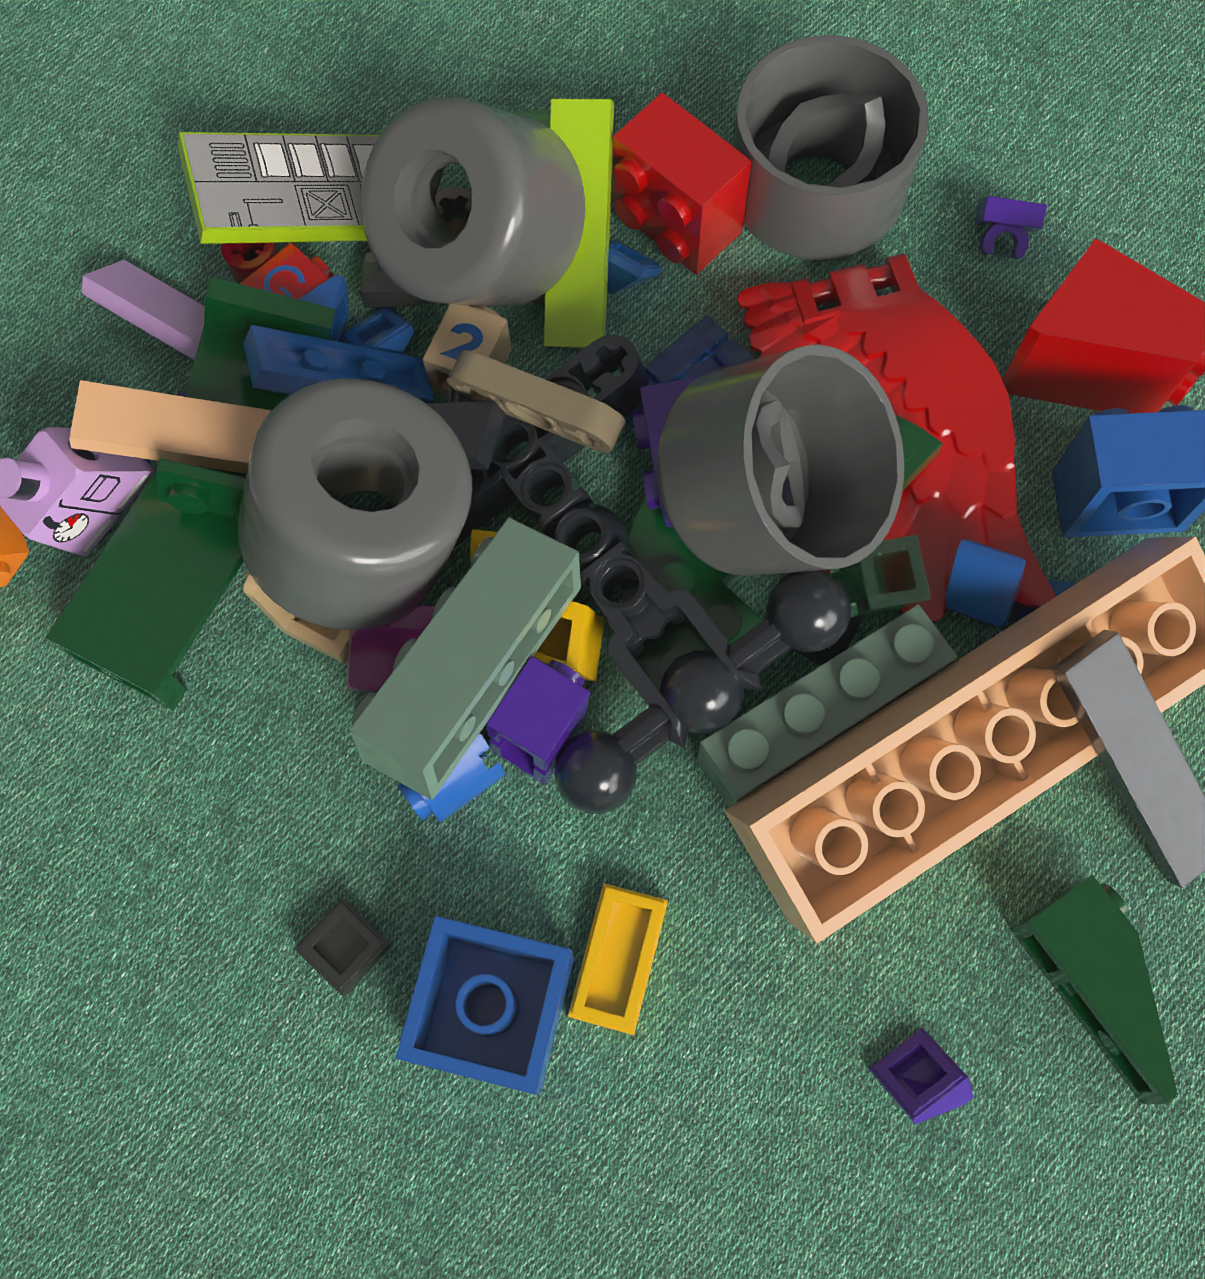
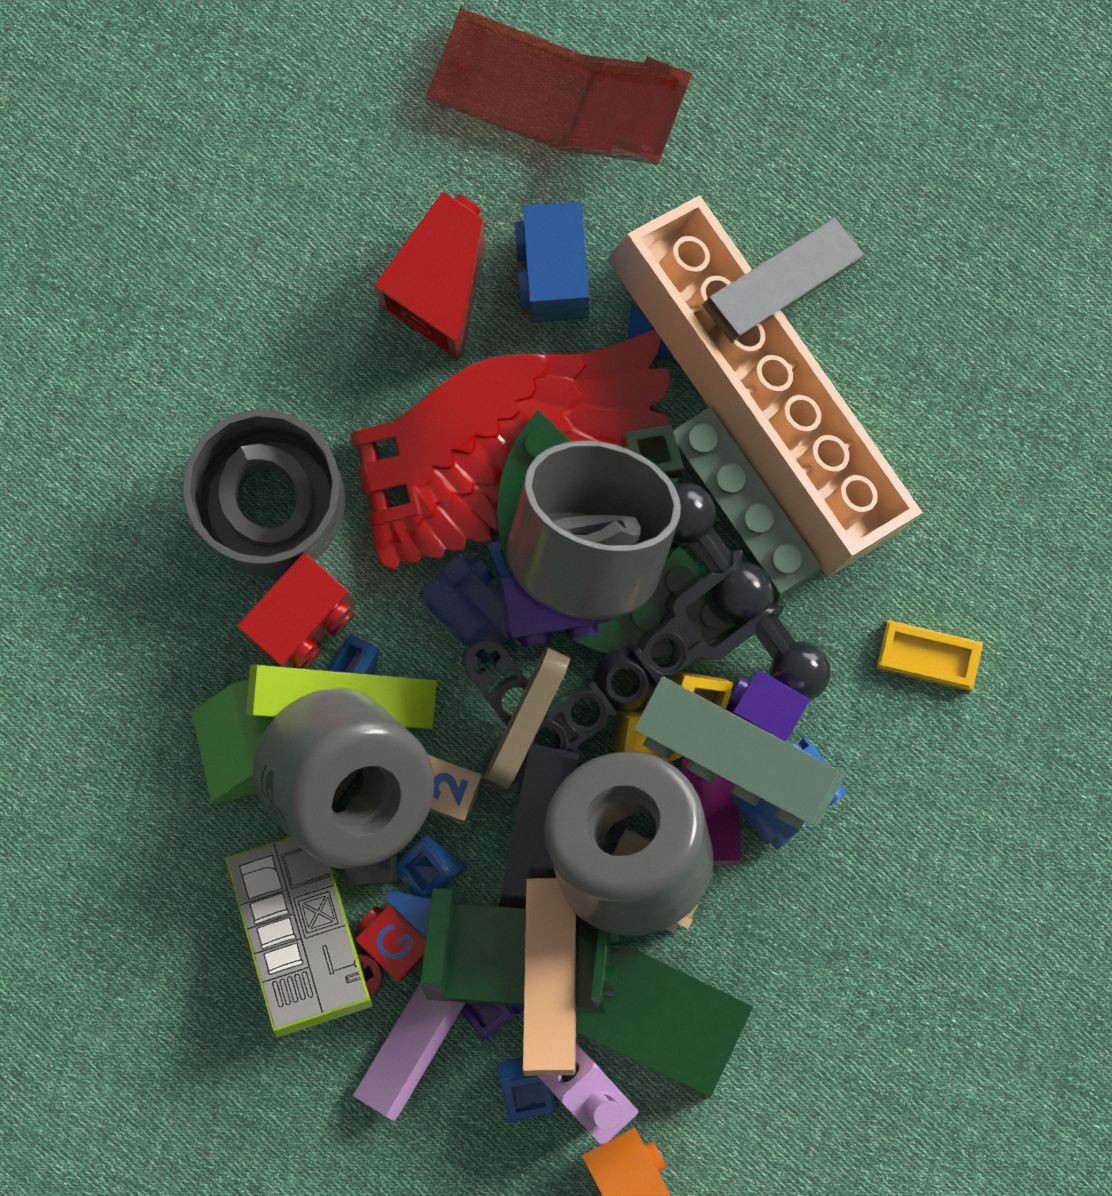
camera: 90 degrees left, 10 degrees up
blue plate [243,325,435,403] -> none
pearl dark grey tile [294,898,392,997] -> none
blue brick [395,916,575,1095] -> none
dark purple slope [869,1027,974,1125] -> none
blue slope [945,539,1026,627] -> none
dark purple tile [974,196,1047,259] -> none
dark green slope [1010,875,1178,1104] -> none

